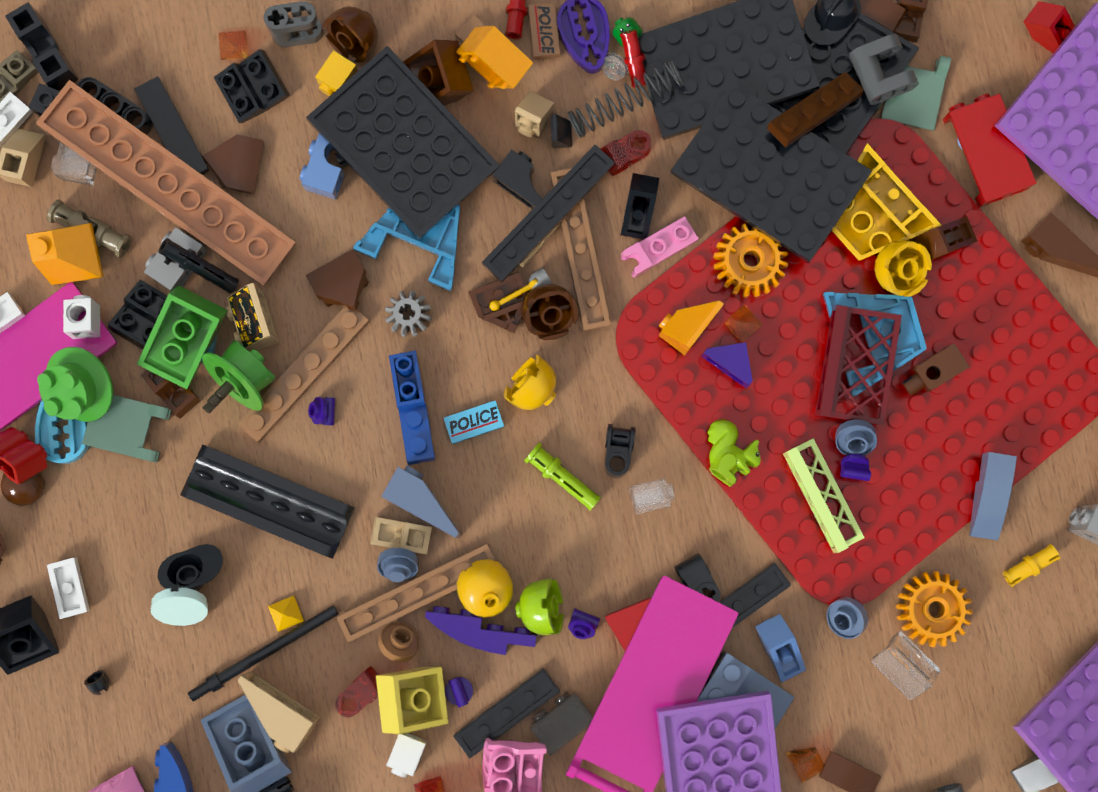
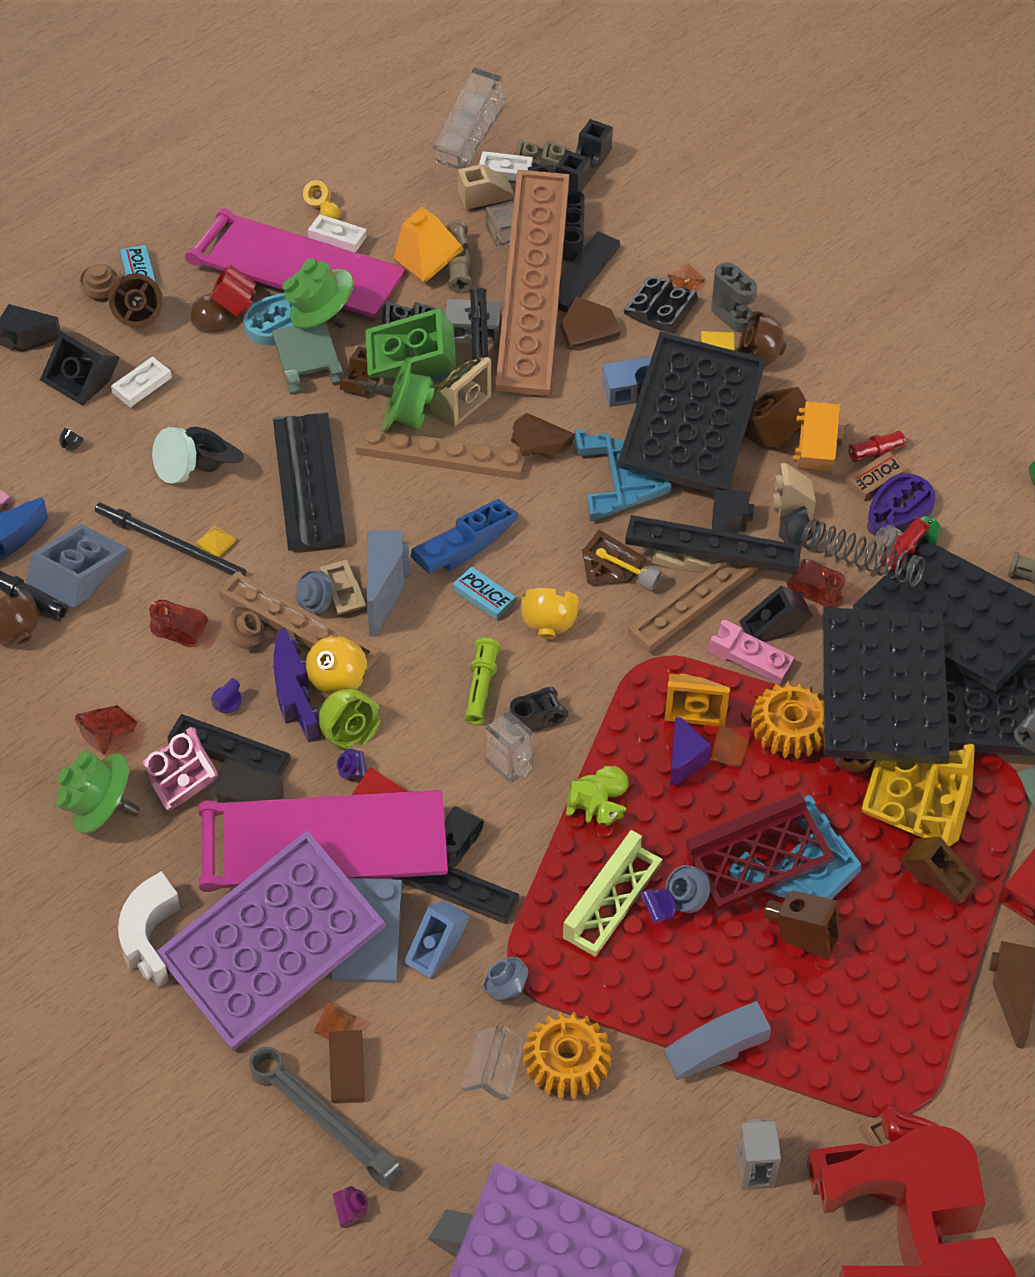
camera: 60 degrees right, 30 degrees down
white brick [63,295,100,339] -> none
tan slope [238,671,321,753] -> none
dark purple plate [308,397,335,426] -> none
light yellow brick [376,666,448,734] -> none
light grey gear [385,291,432,337] -> none
white brick [386,733,427,778] -> none
reddish brown cylinder [522,284,578,340] -> none
reddish brown plate [767,71,864,148] -> none
yellow cylinder [874,241,932,297] -> none
yellow pin [1002,544,1061,587] -> none

